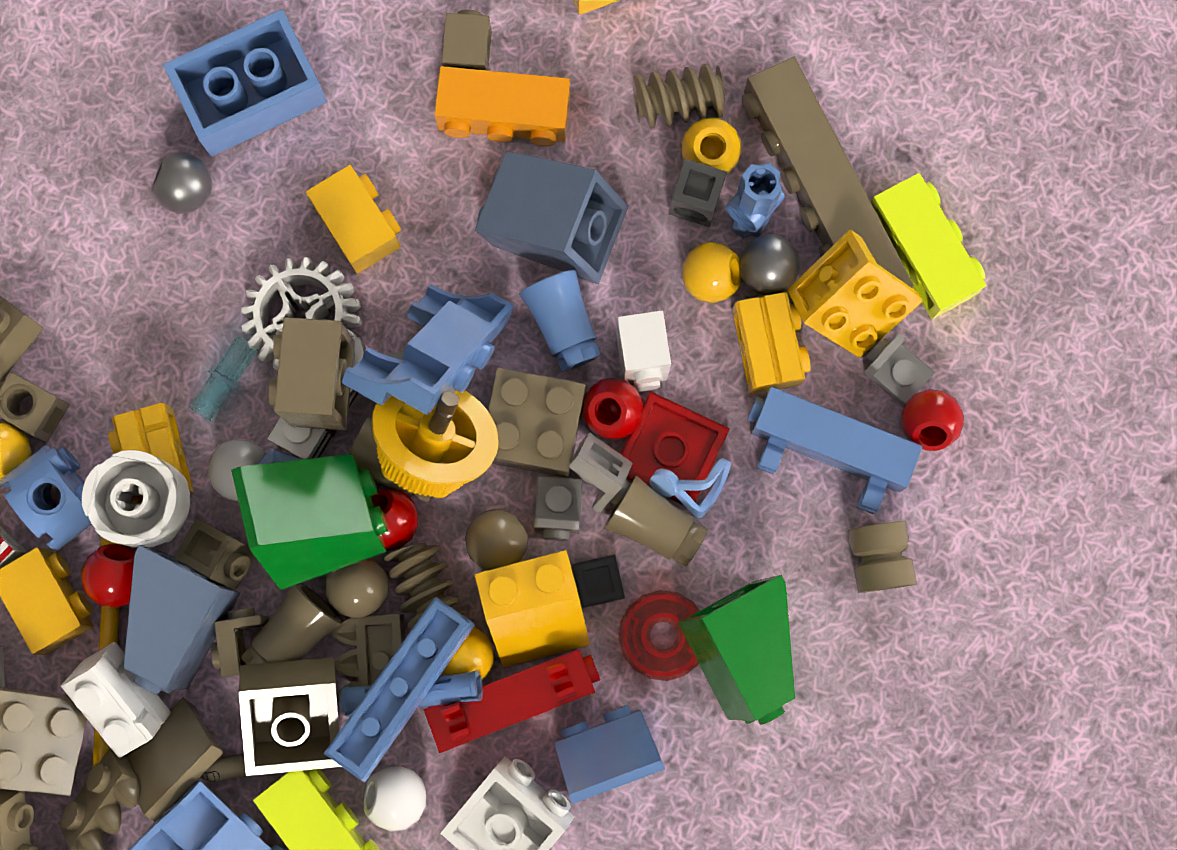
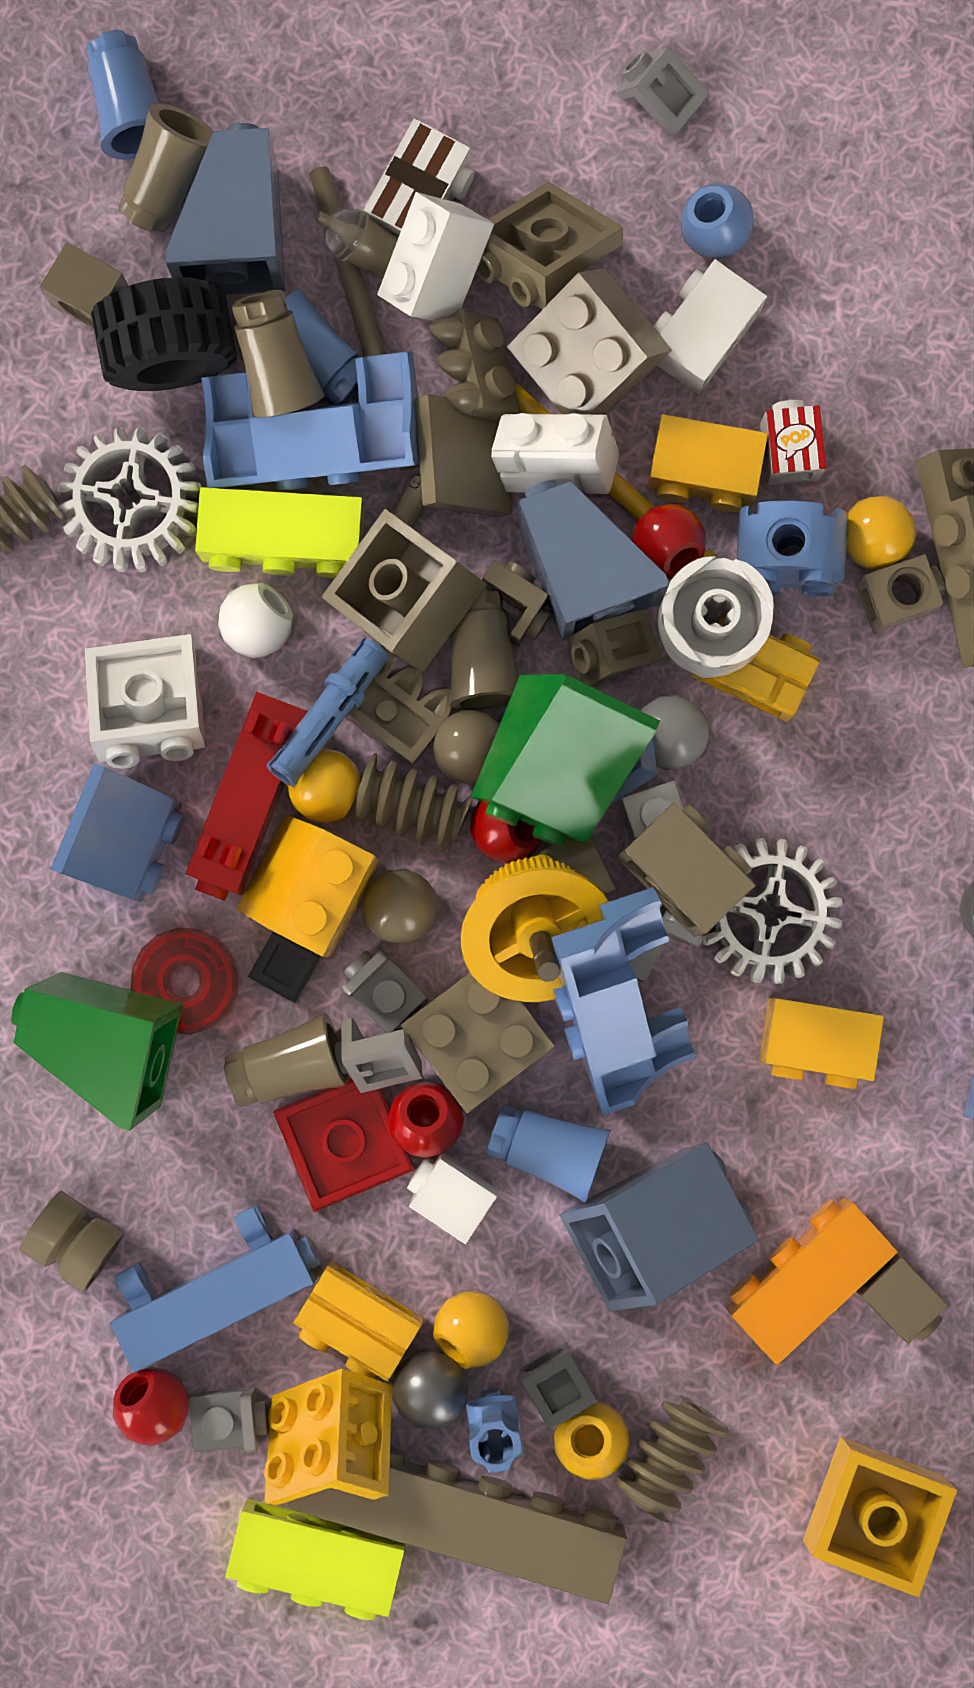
camera: 130 degrees right, 5 degrees up
clear light blue axle [189,336,258,422] -> none
medium blue tile [324,597,475,782] -> none
light blue piece [650,458,731,518] -> none

